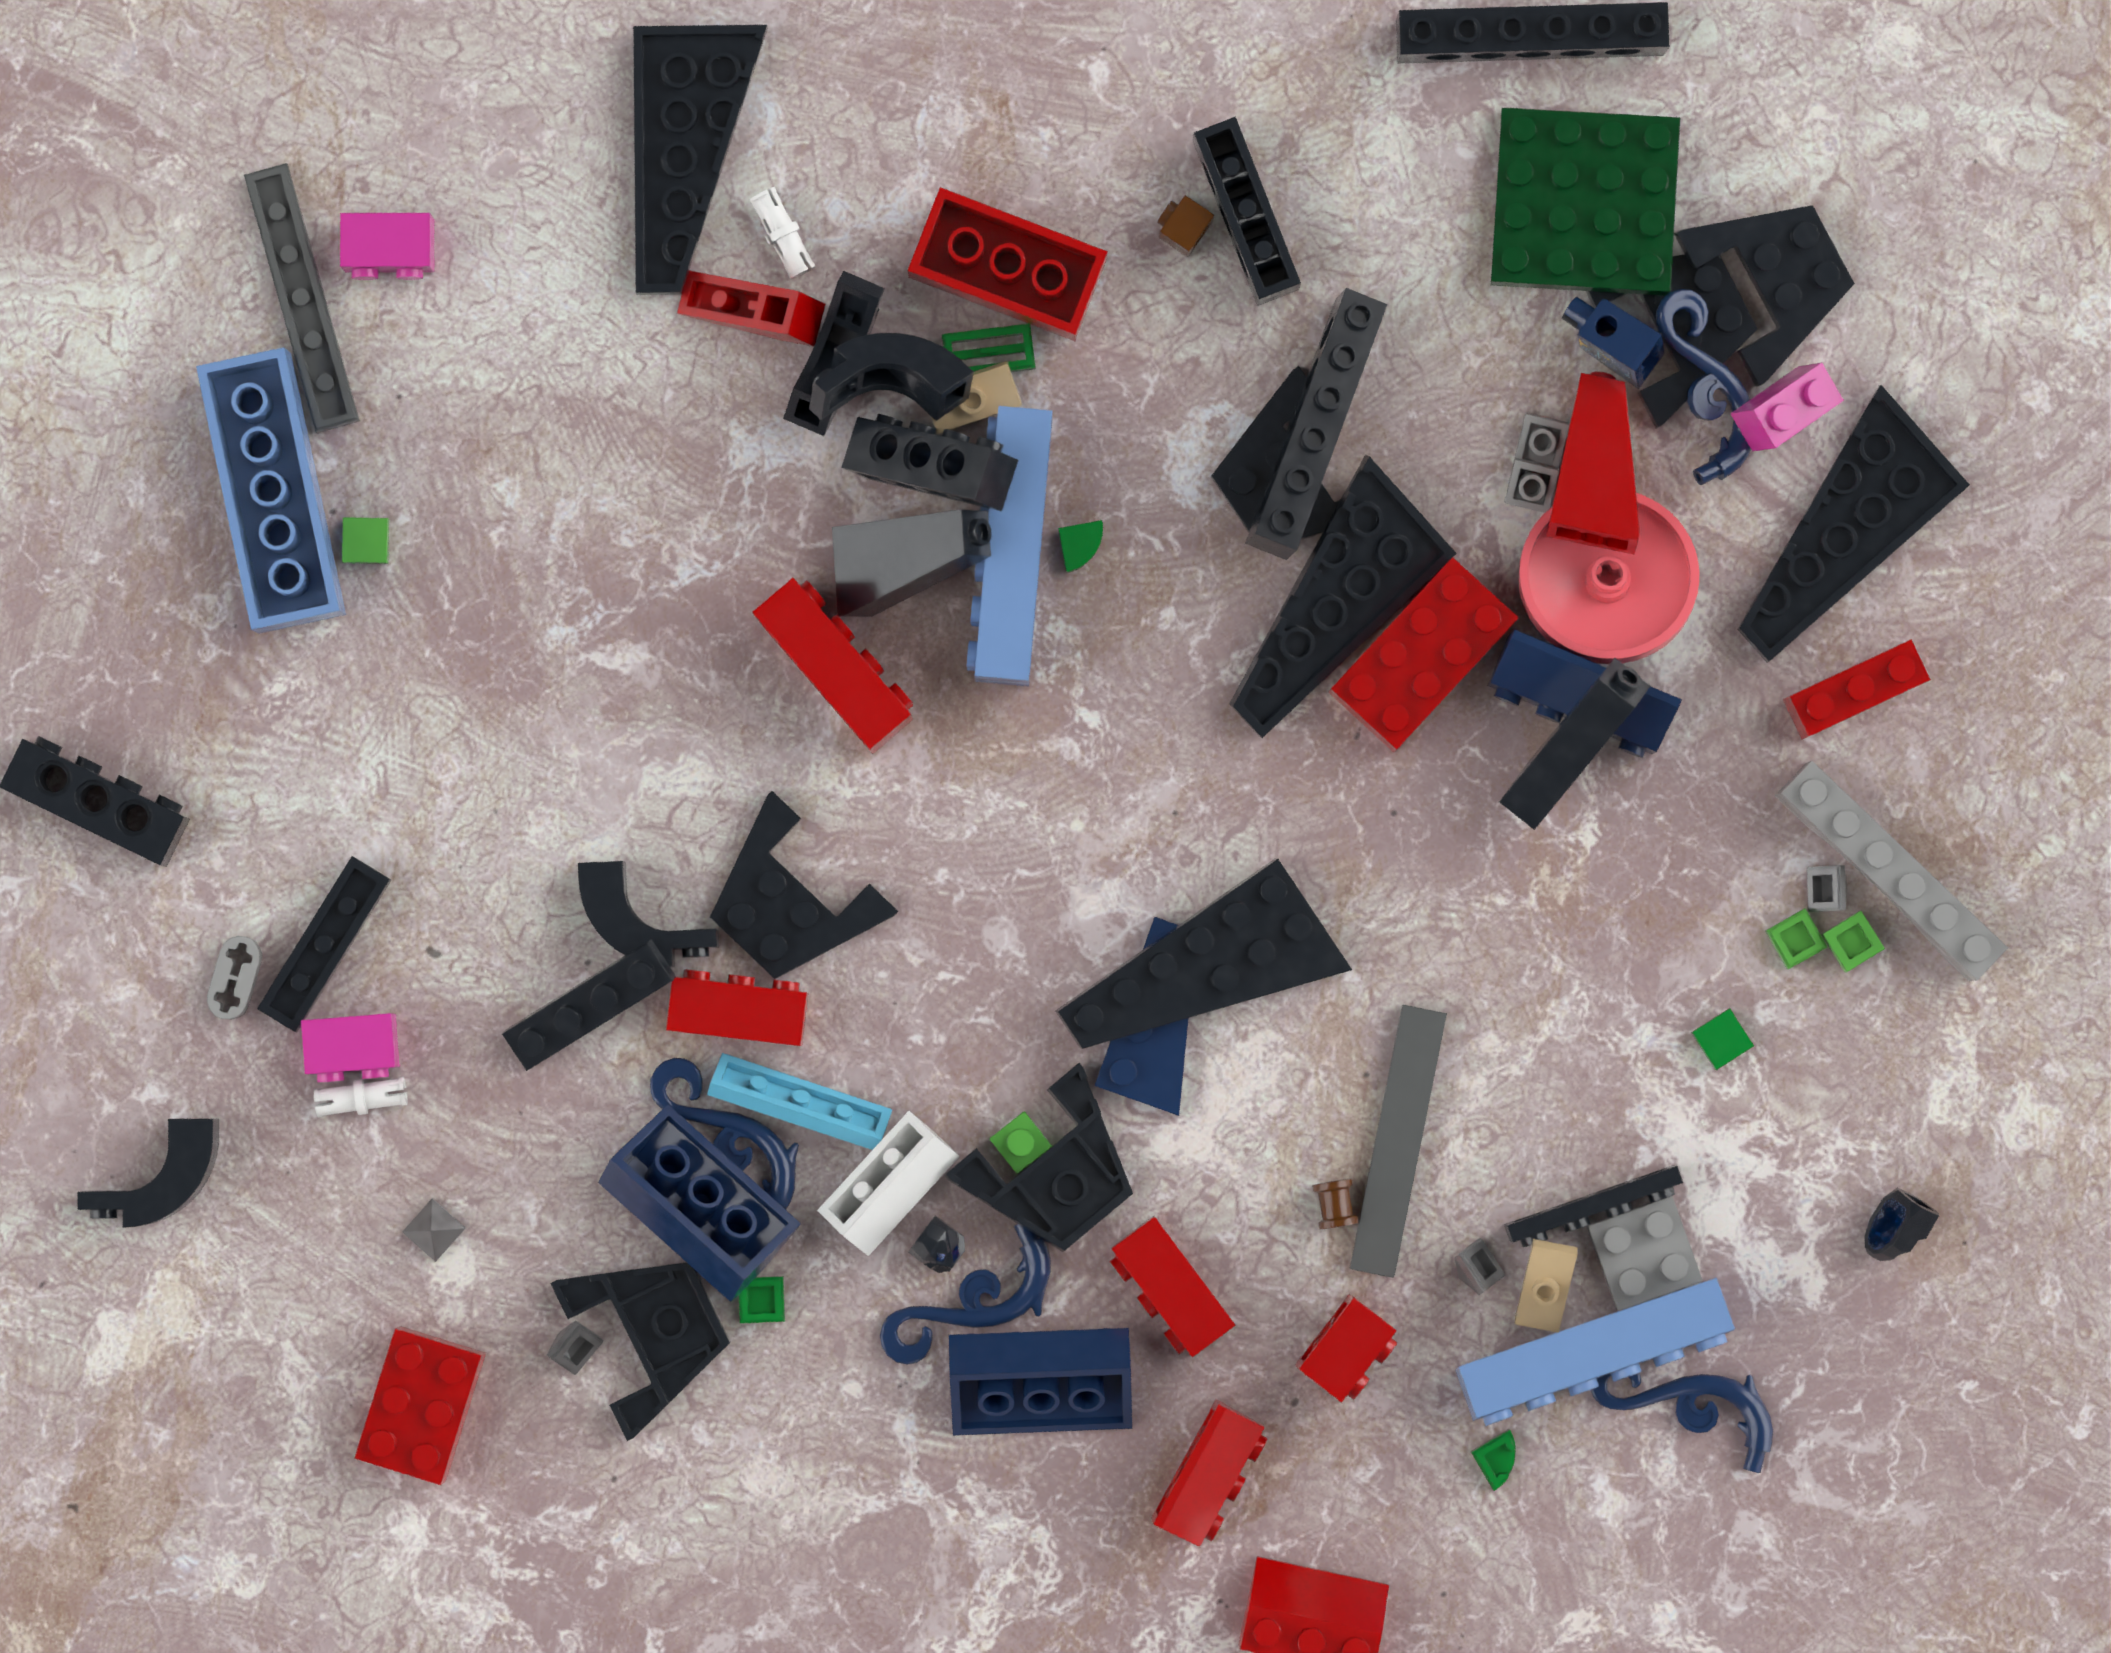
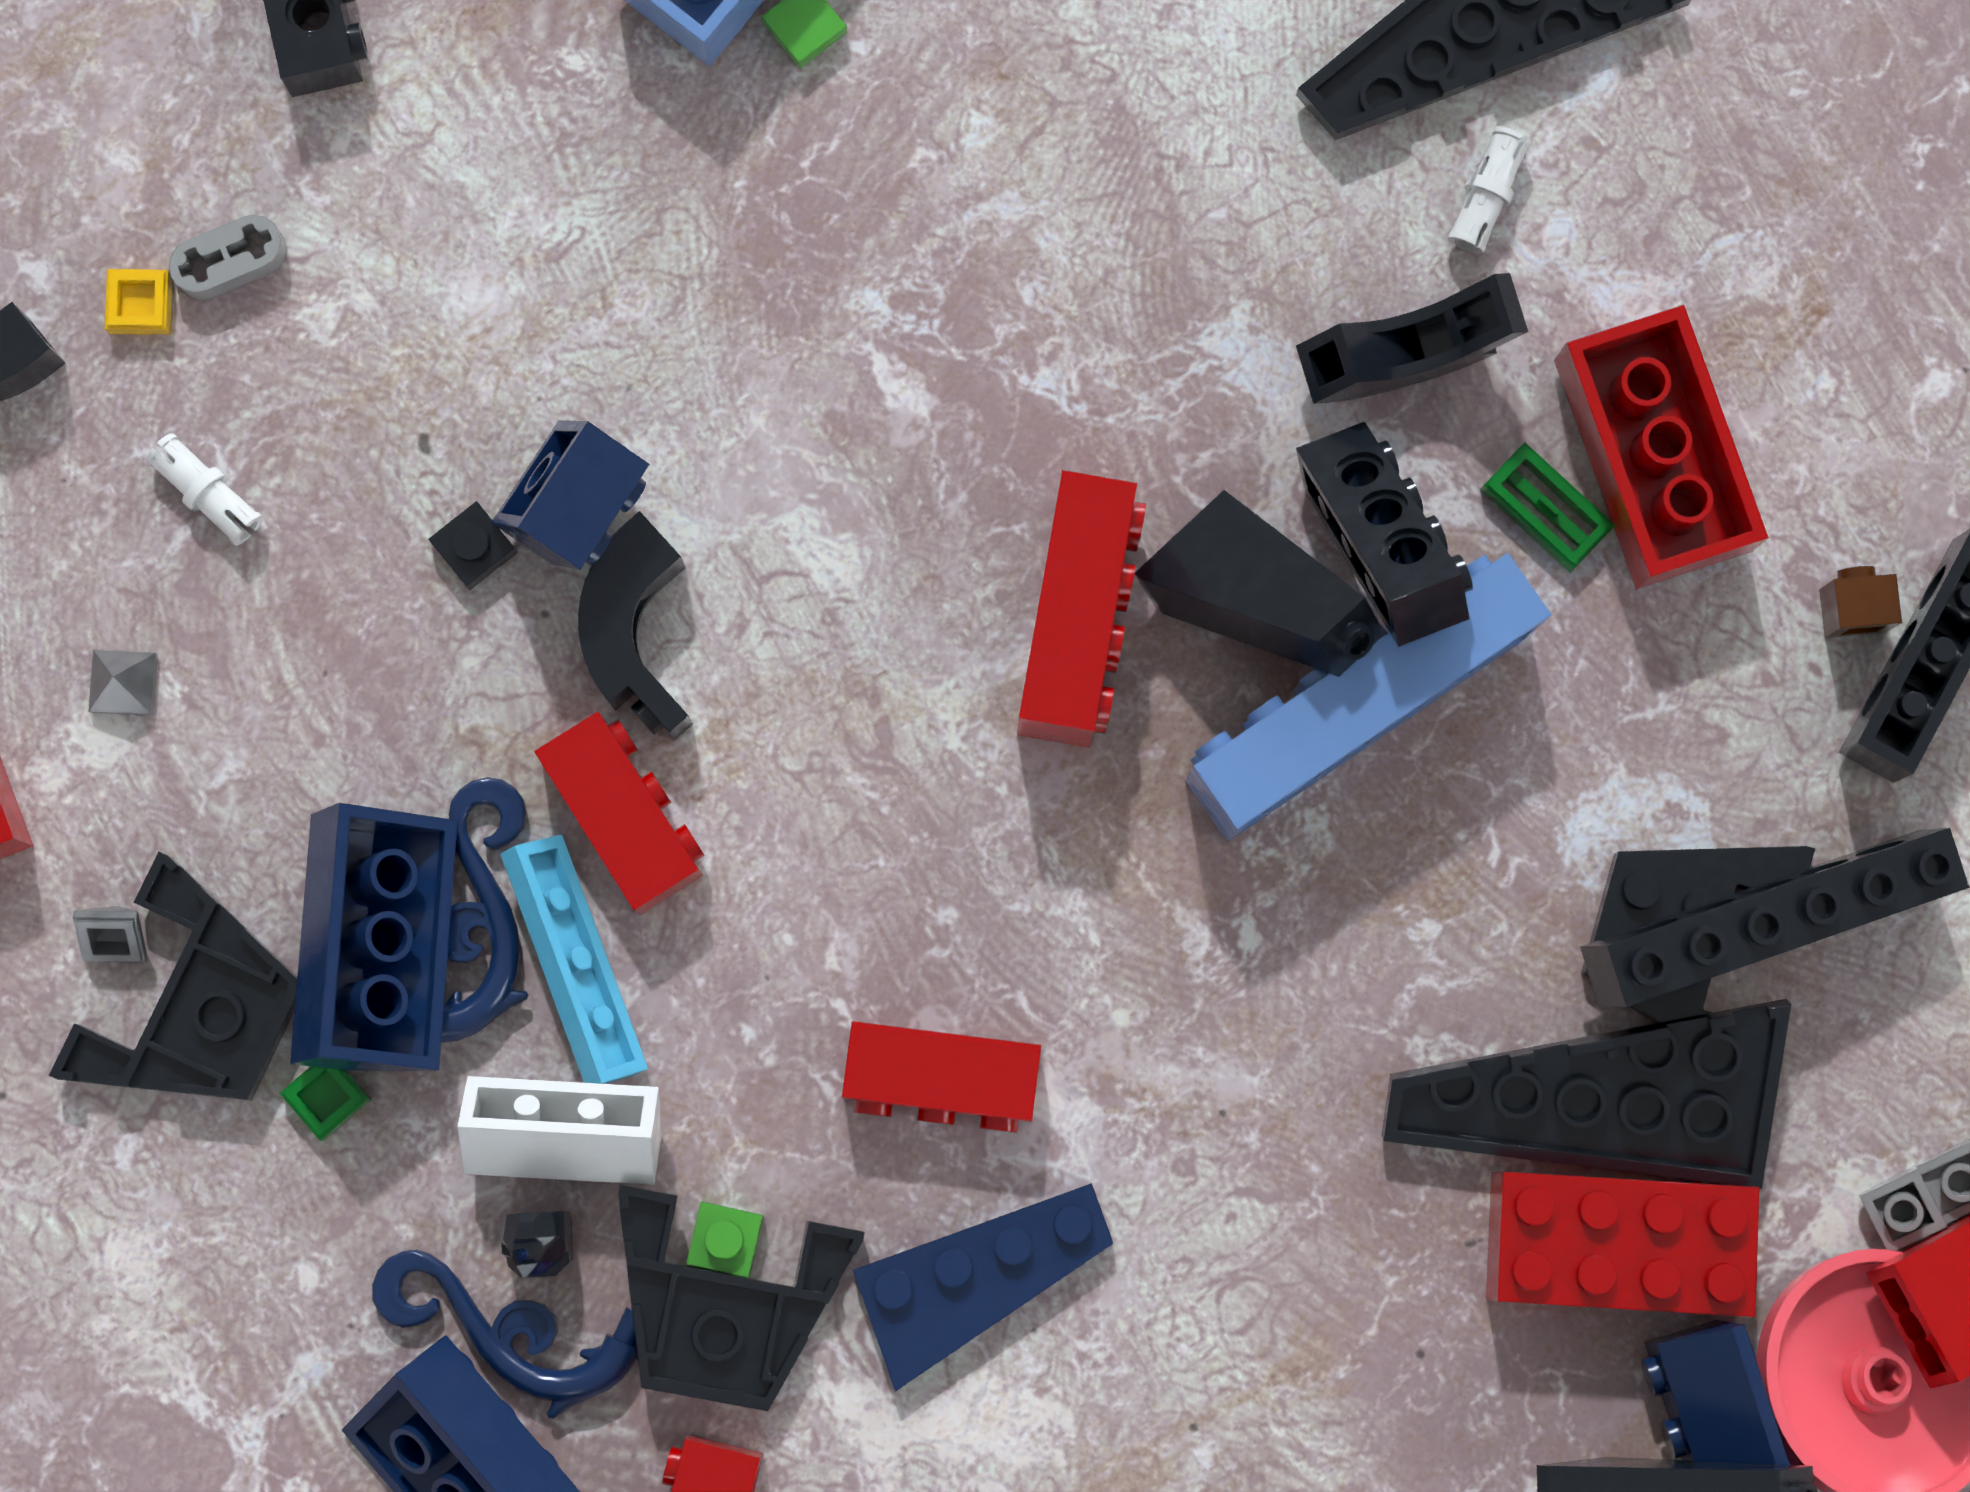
camera: 50 degrees right, 5 degrees down
black plate [257,856,392,1033] -> none
dark pink brick [301,1013,400,1083] -> none
black plate [502,939,676,1071] -> none
red slope [677,270,826,347] -> none
black wing [710,791,899,979] -> none
black arch [809,333,974,421] -> none
tan plate [932,361,1022,434] -> none
black wing [1055,859,1352,1049] -> none
green tile [1058,520,1103,573] -> none
none -> yellow tile [104,269,173,335]
none -> black plate [428,501,518,591]
none -> dark blue brick [491,420,650,570]
none -> red brick [842,1021,1041,1133]

